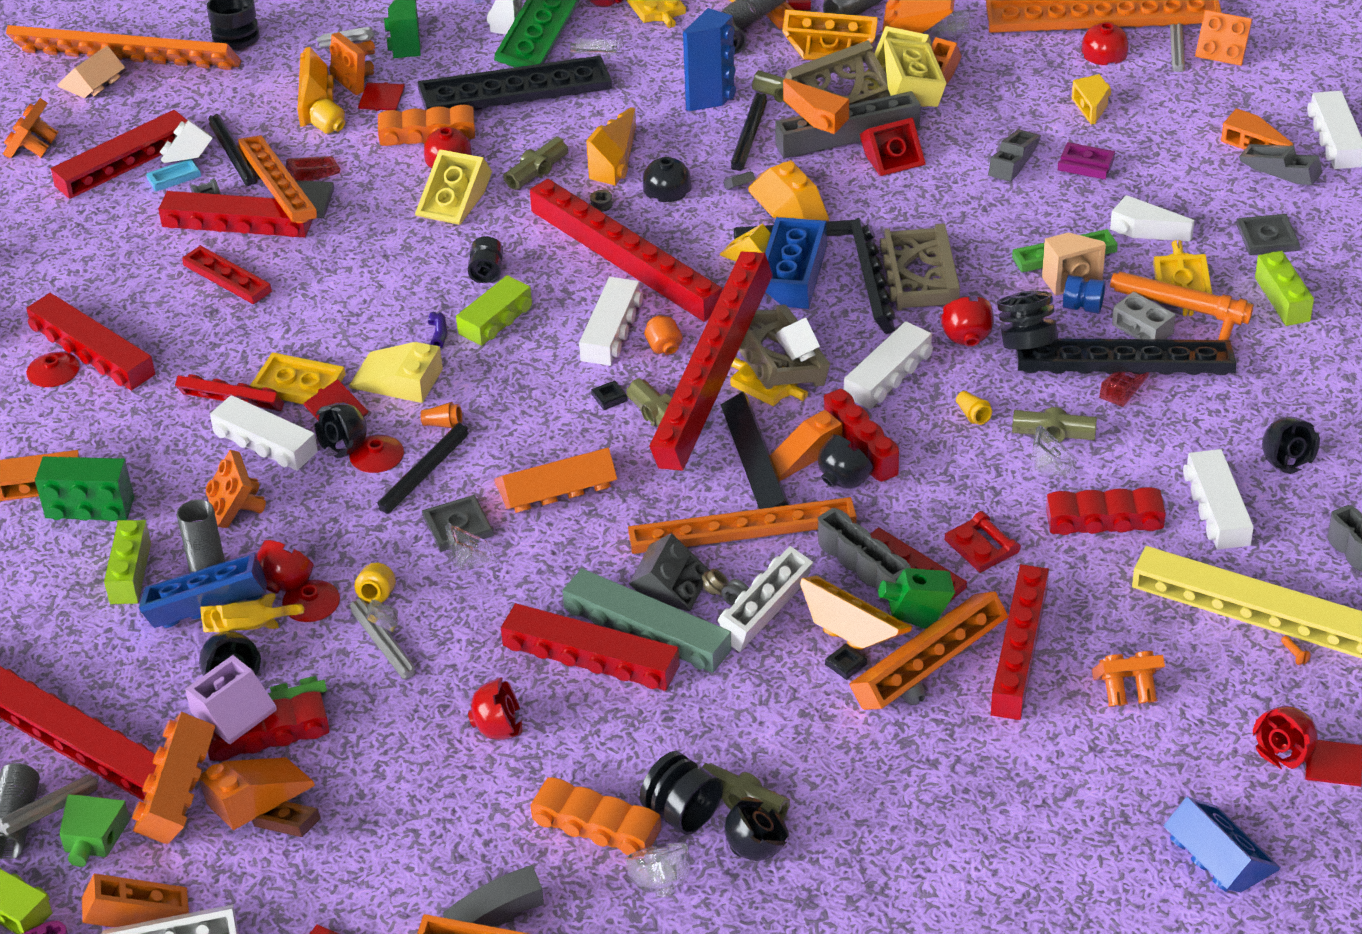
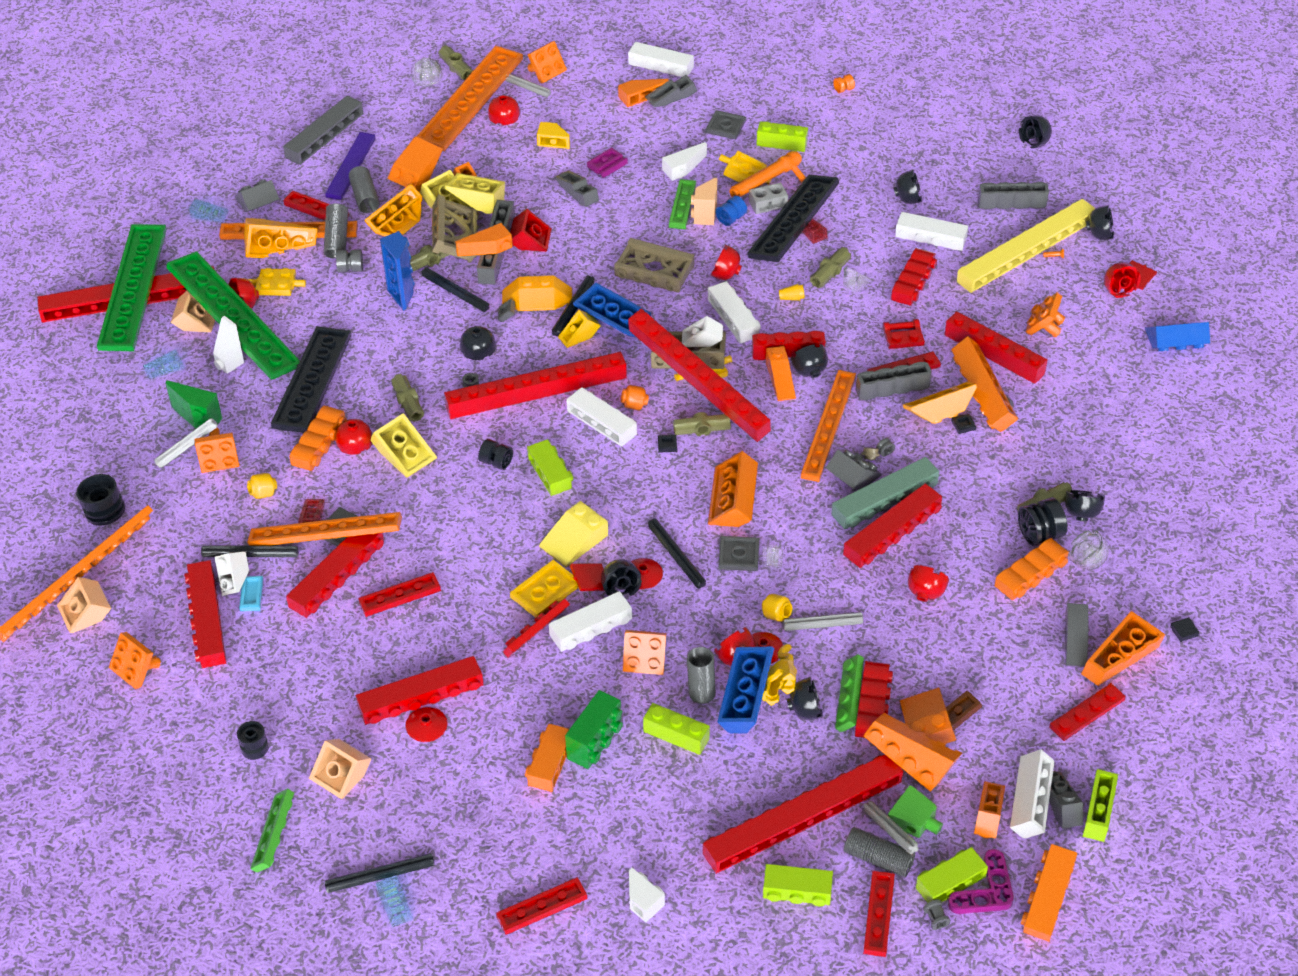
camera: 65 degrees left, 5 degrees up
lavender slope [185,655,277,745] -> none
dark grey bush [190,178,221,194] -> none
light orange wedge [297,47,334,127] -> none
red piece [358,82,405,111] -> none
clear tile [367,599,398,632] -> none
orange cone [420,402,462,428] -> none
dark purple arm [428,311,448,348] -> none
clear slope [570,38,624,56] -> none
light orange wedge [586,107,636,186] -> none
white brick [718,546,813,652] -> none
black tile [720,391,789,509] -> none
black plate [850,217,896,334] -> none
green torso [878,568,955,629] -> none
black wheel [997,291,1059,350] -> none

